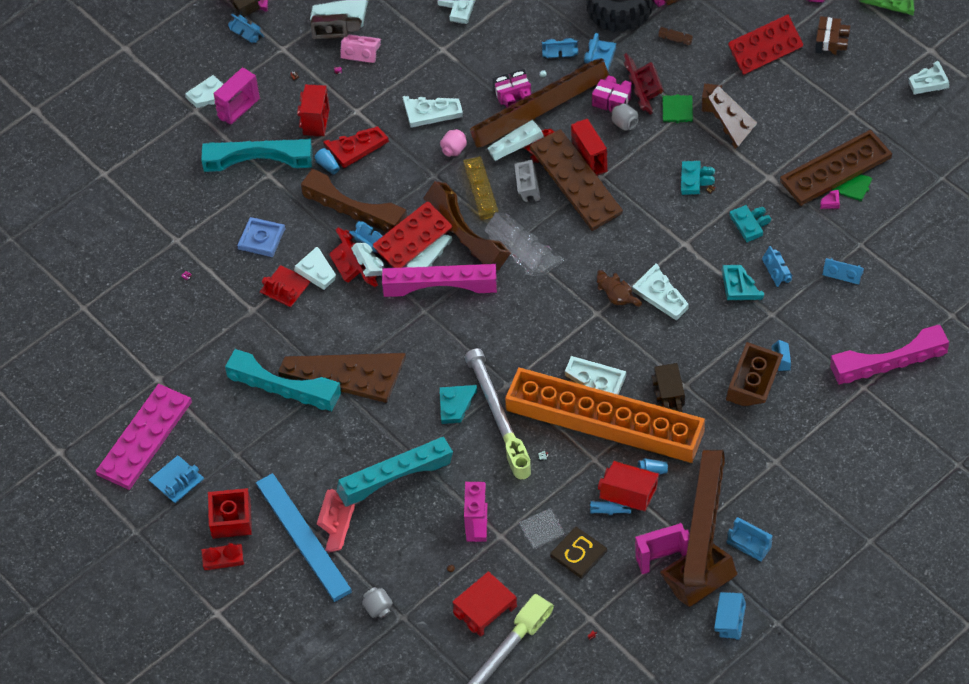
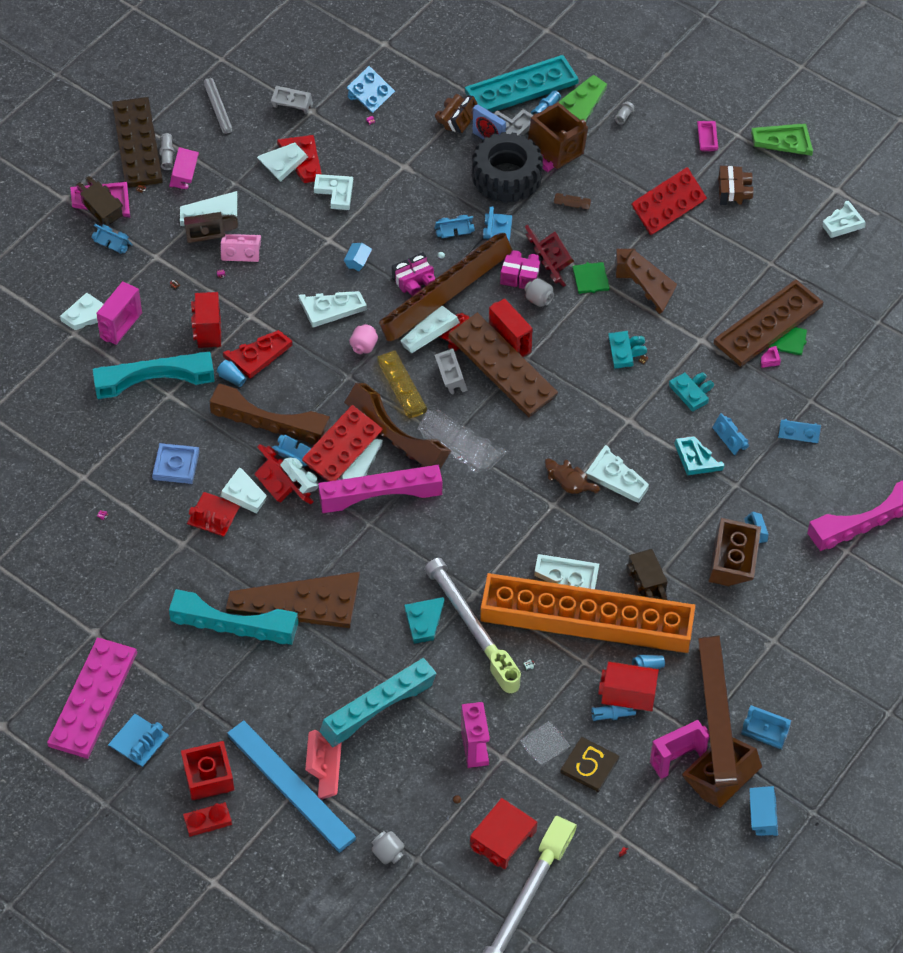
camera: 15 degrees left, 0 degrees up
none -> dark azure piece [344,243,372,272]

